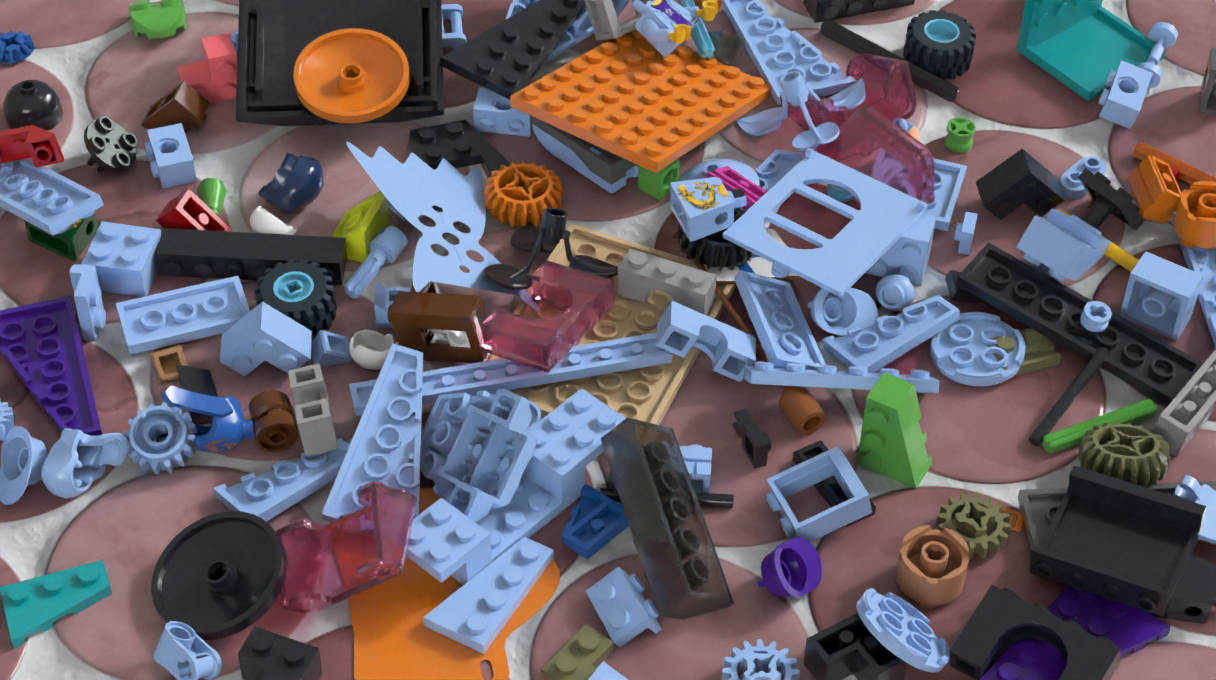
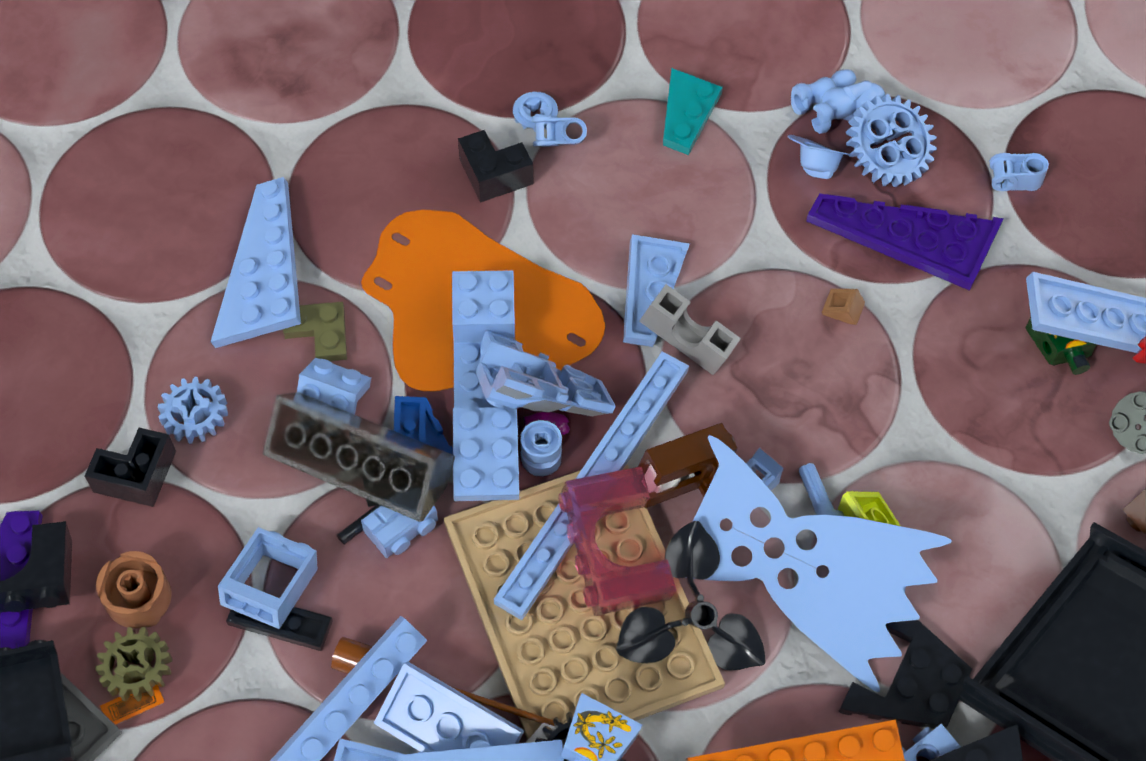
camera: 135 degrees right, 15 degrees up
light blue head [41,428,130,499] -> none
light blue slope [69,264,106,341] -> none
light blue brick [81,221,162,297] -> none
light blue plate [116,276,250,355] -> none
light blue gear [123,402,197,475] -> none
light blue brick [144,123,197,189] -> none
black dish [151,511,288,640] -> none
red slope [155,189,232,232] -> none
blue piece [155,385,253,453] -> none
black brick [157,228,347,285] -> none
black slope [176,365,218,425] -> none
bright green cone [197,178,227,217] -> none
light blue brick [220,302,312,376] -> none
reddish brown wheel [248,390,298,453] -> none
white hair [250,206,297,235] -> none
black wheel [255,259,337,340] -> none
dark blue helmet [258,153,324,211] -> none
clear pink windscreen [276,482,417,613] -> none
orange dish [293,28,410,123] -> none
light blue slope [311,330,353,367] -> none
light blue wing [321,343,423,541] -> none
white hair [349,329,399,371] -> none
light blue wing [423,537,554,654] -> none
orange gear [484,160,563,228] -> none
light grey arch [617,248,716,316] -> none
light blue arch [656,301,756,382] -> none
black plate [733,408,771,469] -> none
dark purple piece [757,537,822,598] -> none
light blue tile [856,589,950,673] -> none
bright green wedge [857,372,932,489] -> none

